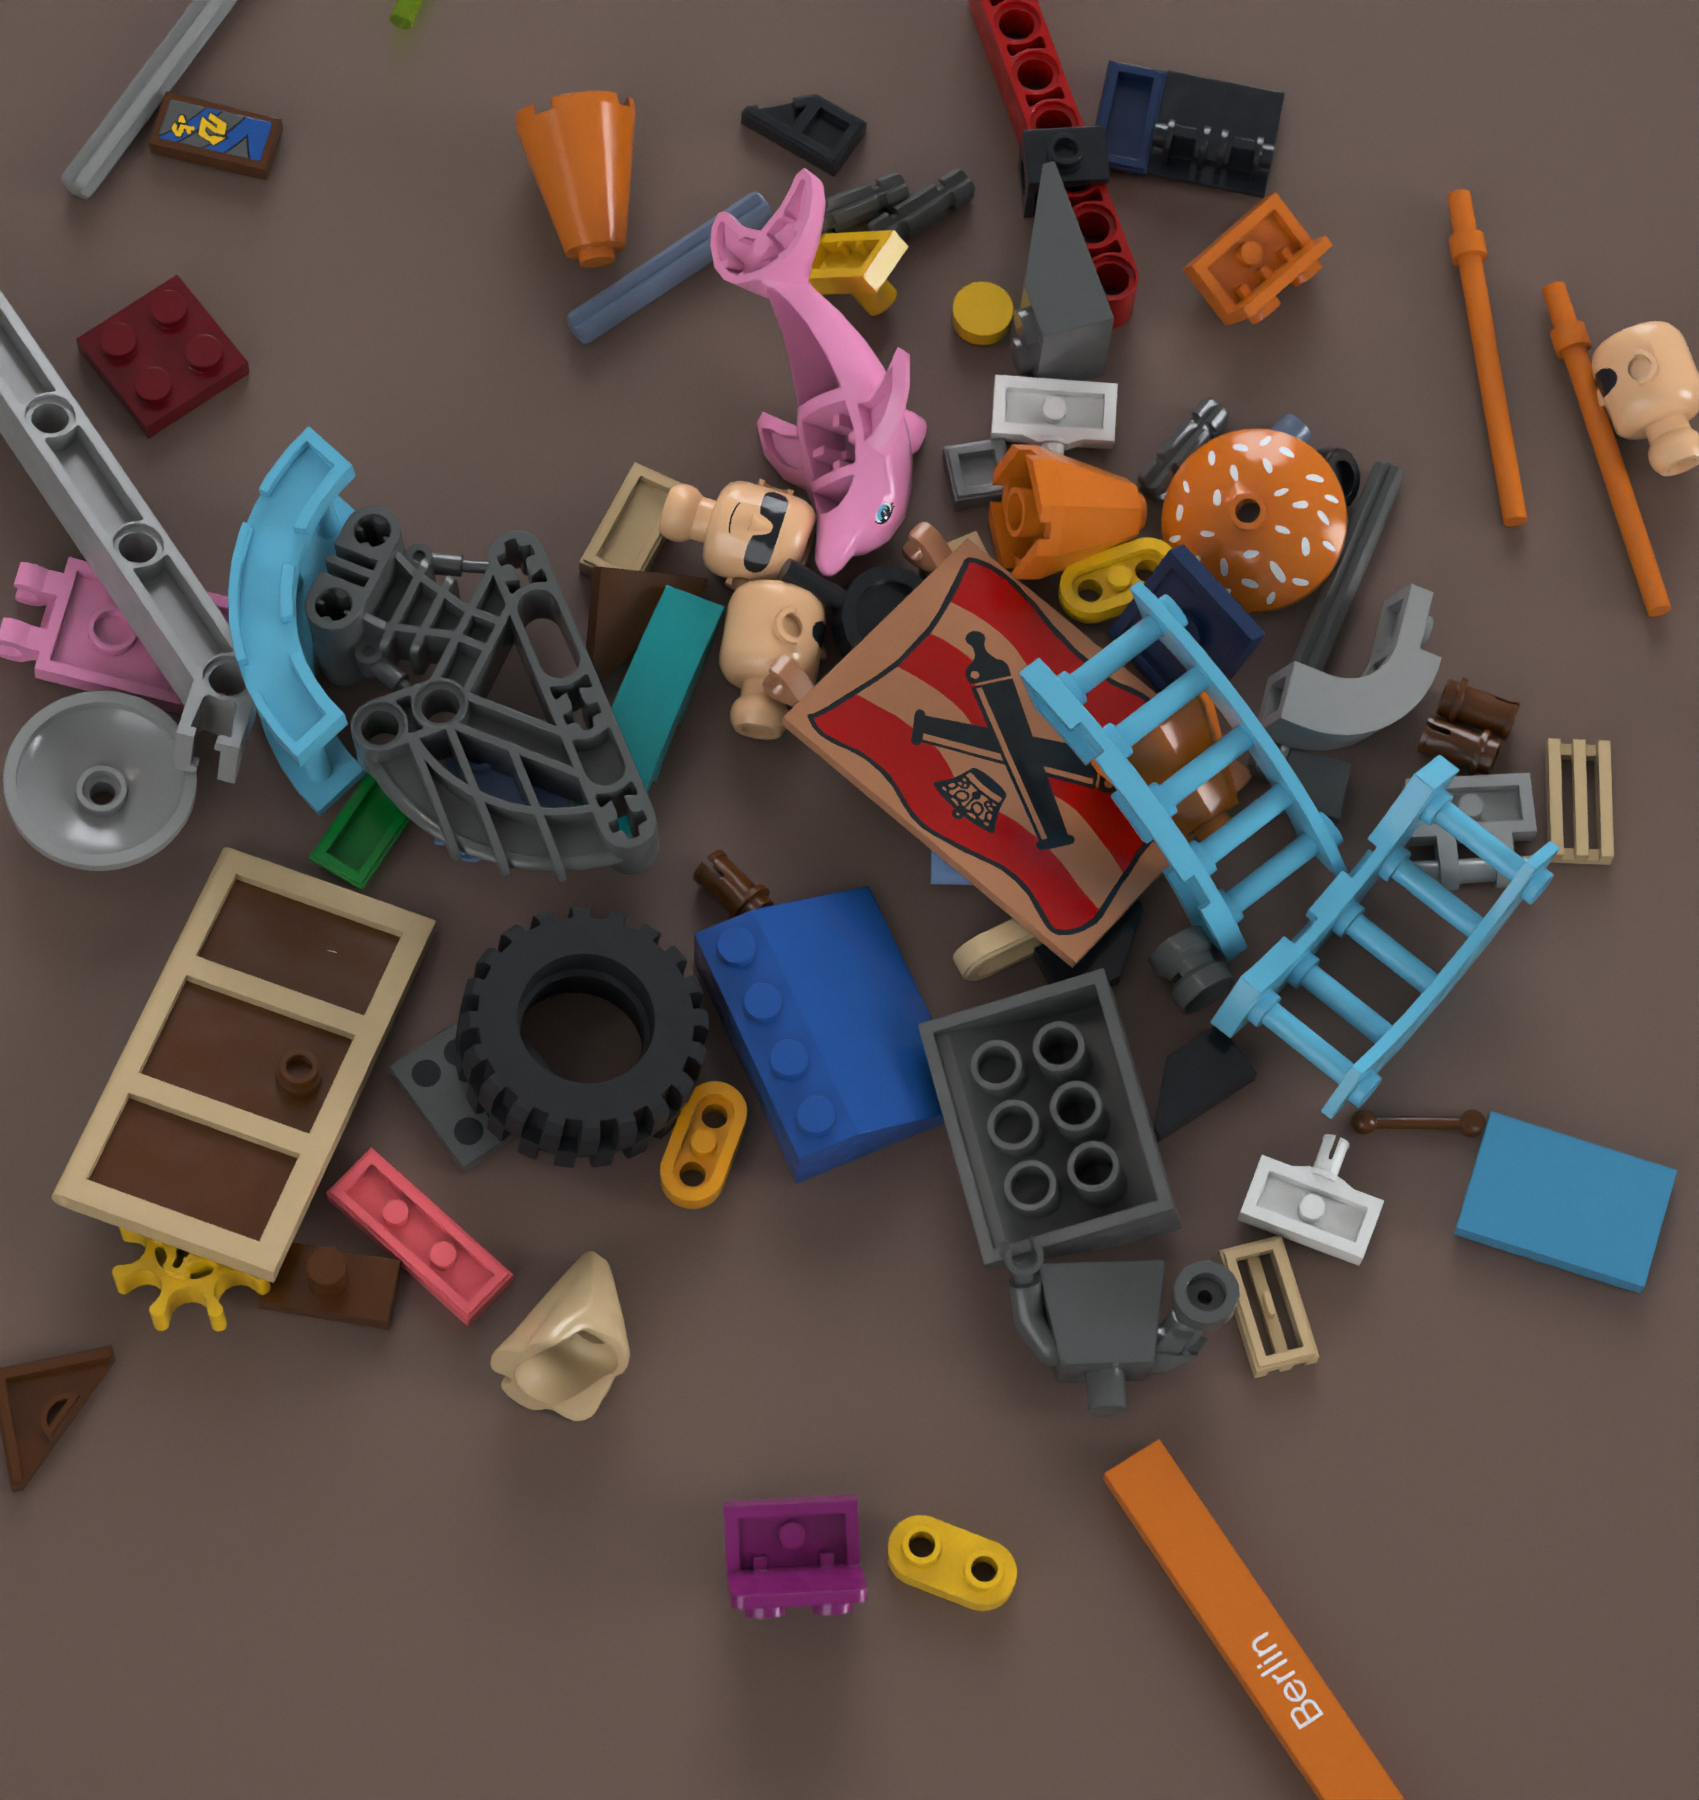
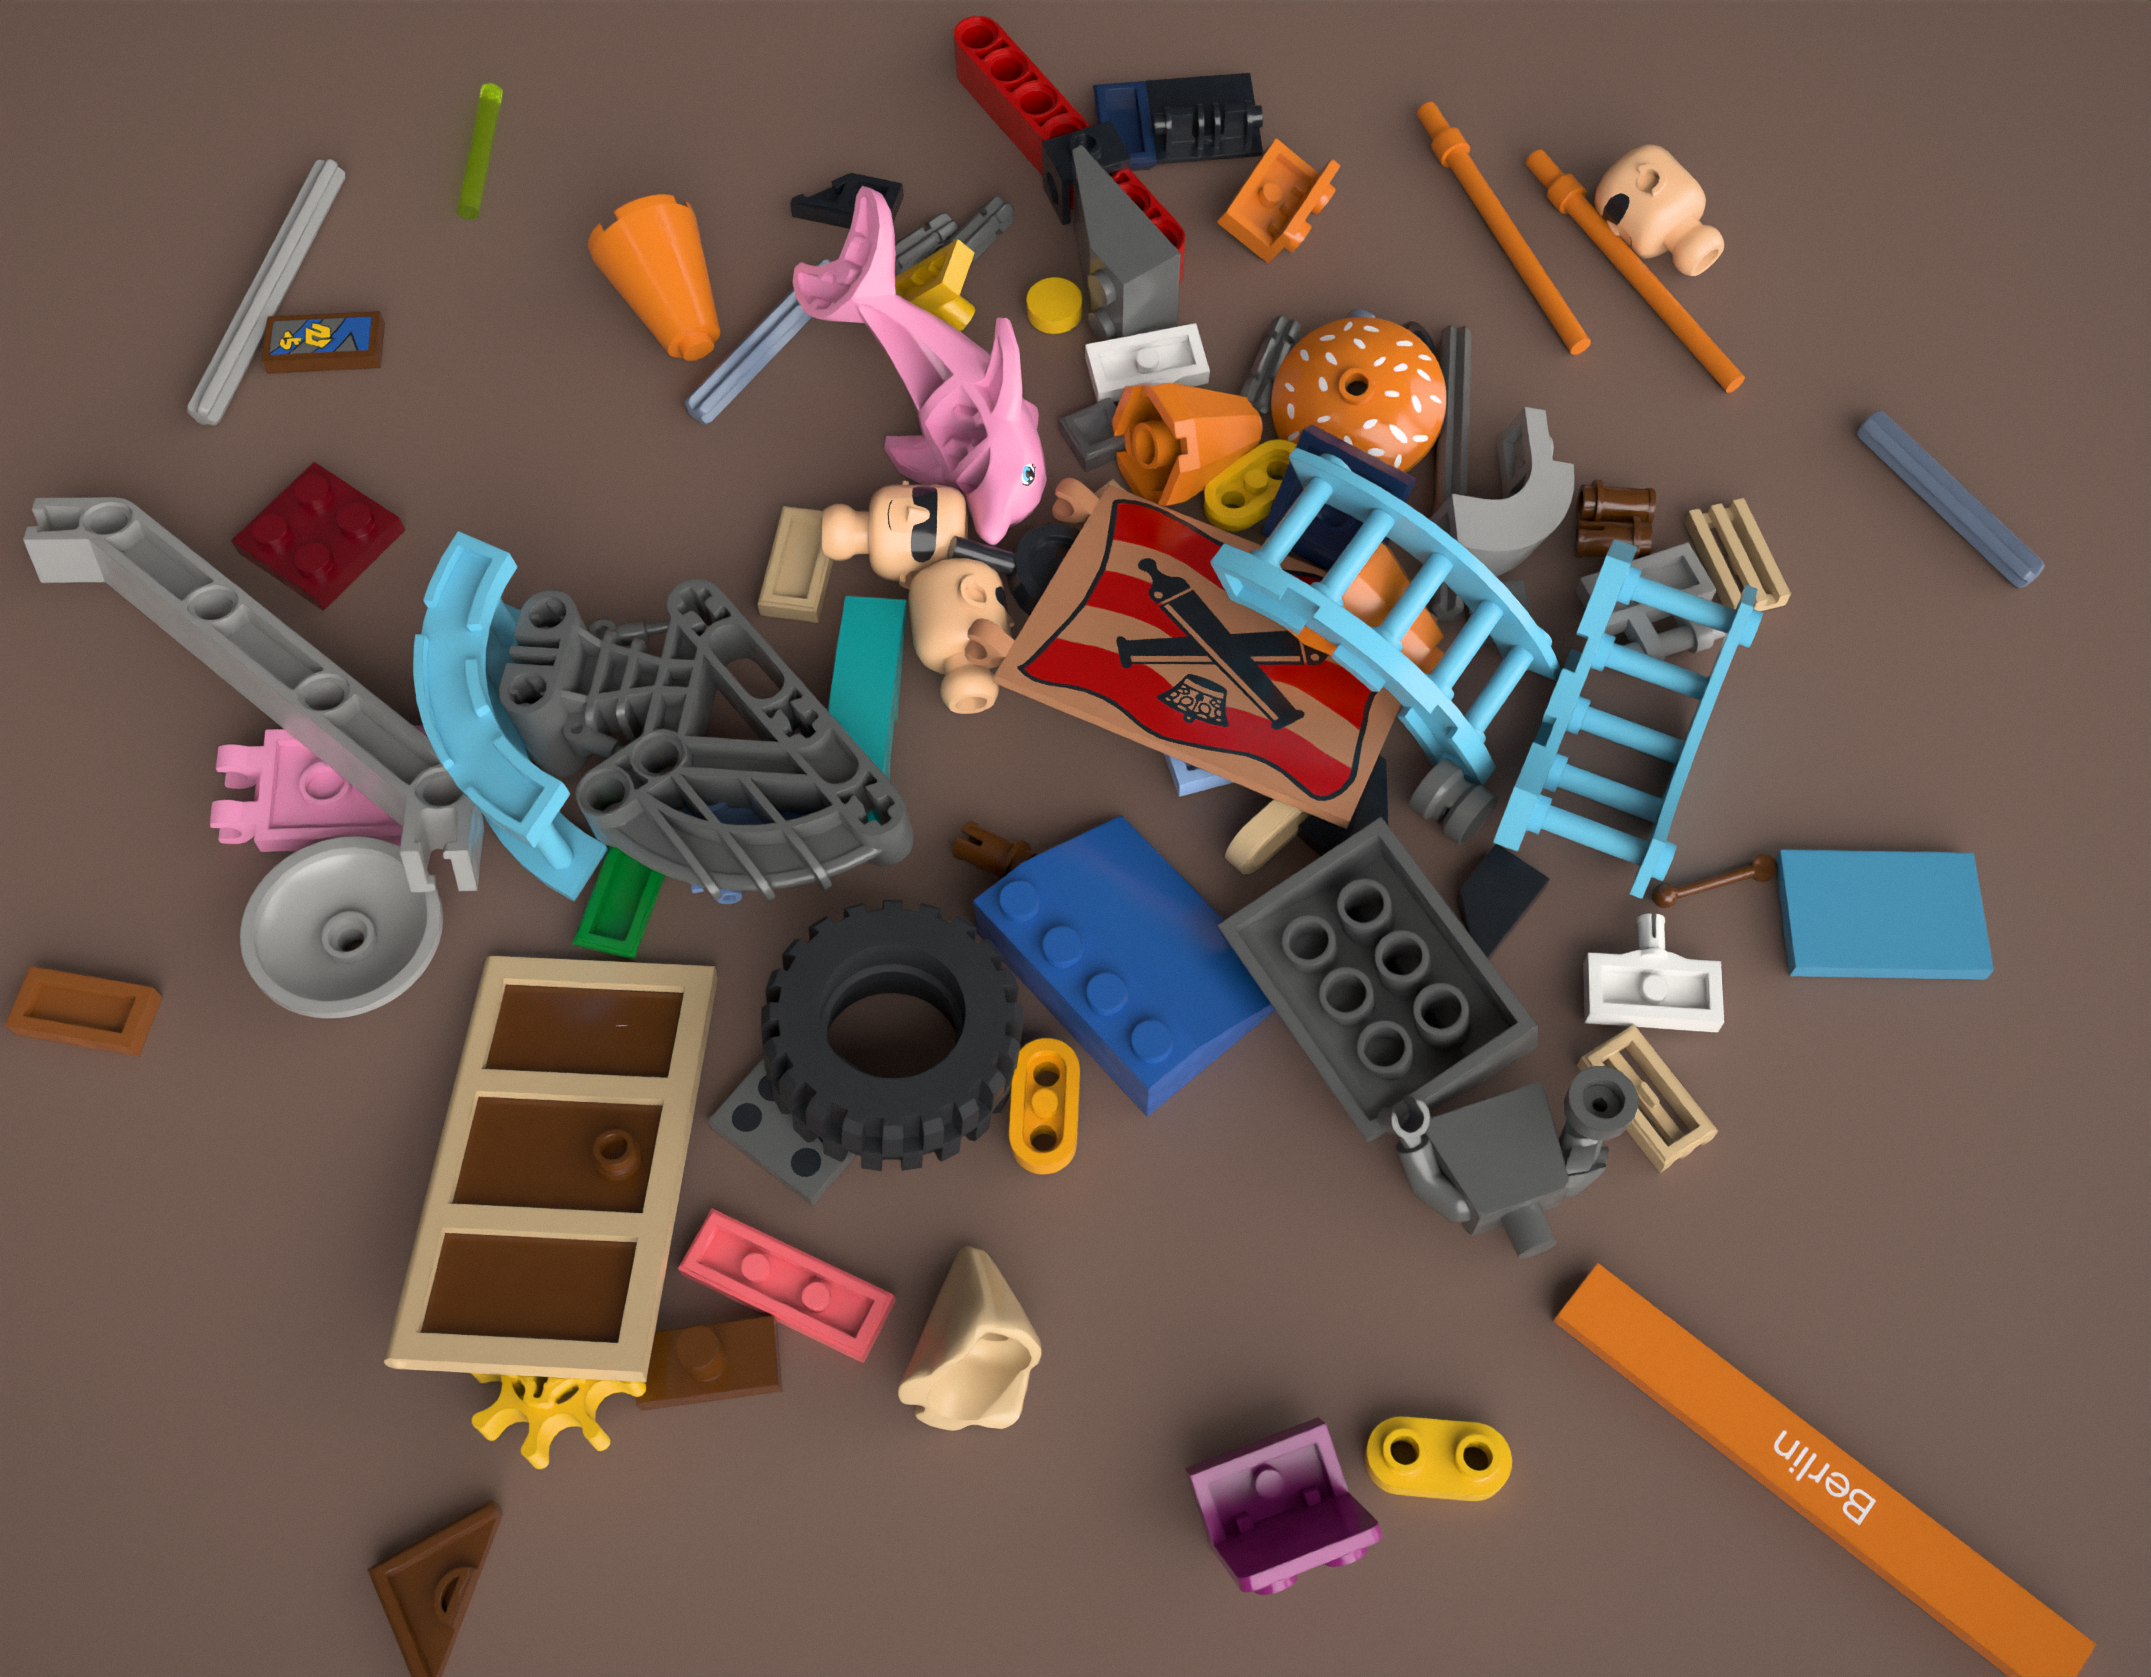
camera: 10 degrees left, 5 degrees down
reddish brown tile [586,567,708,683] -> none

